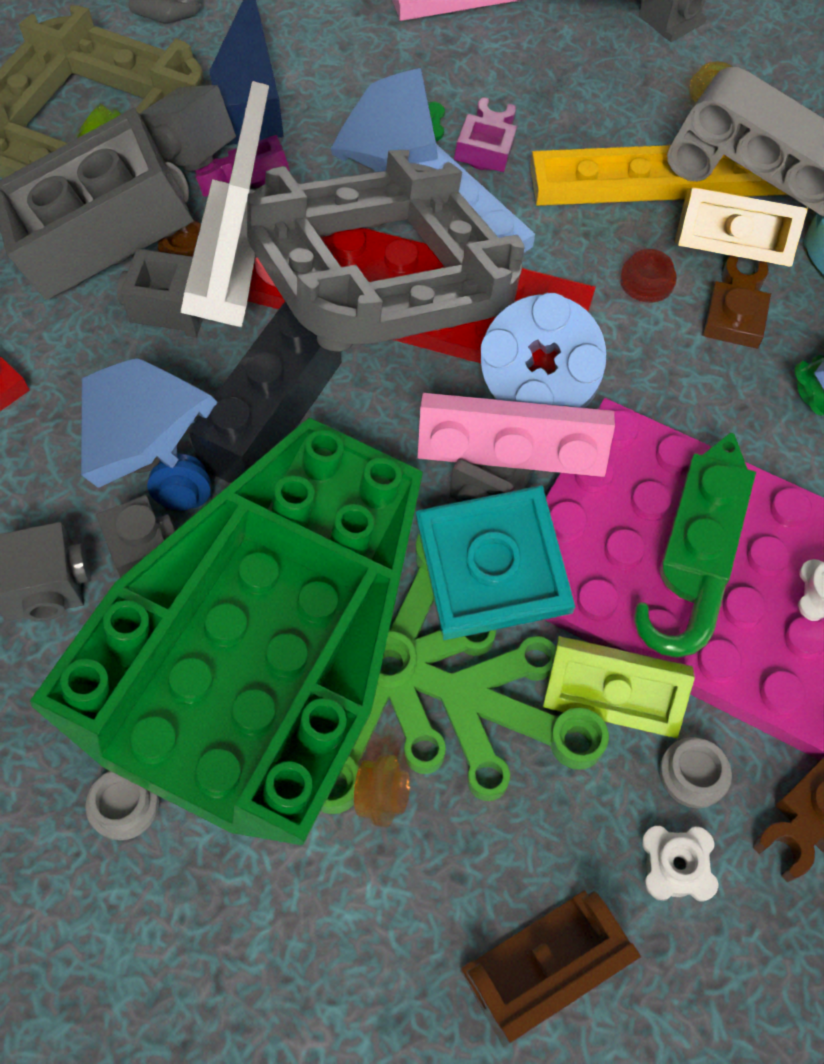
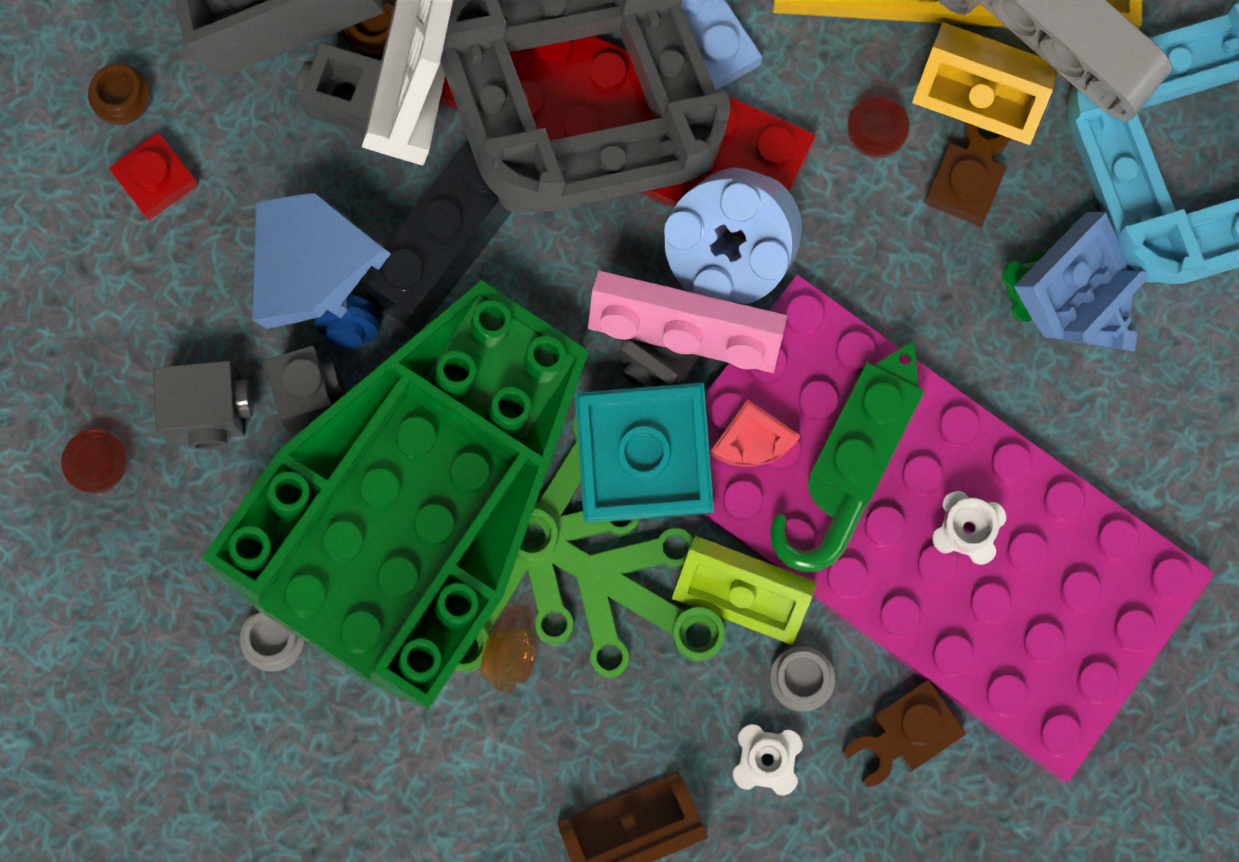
camera: 10 degrees right, 15 degrees up
none -> coral tile [710,400,801,467]

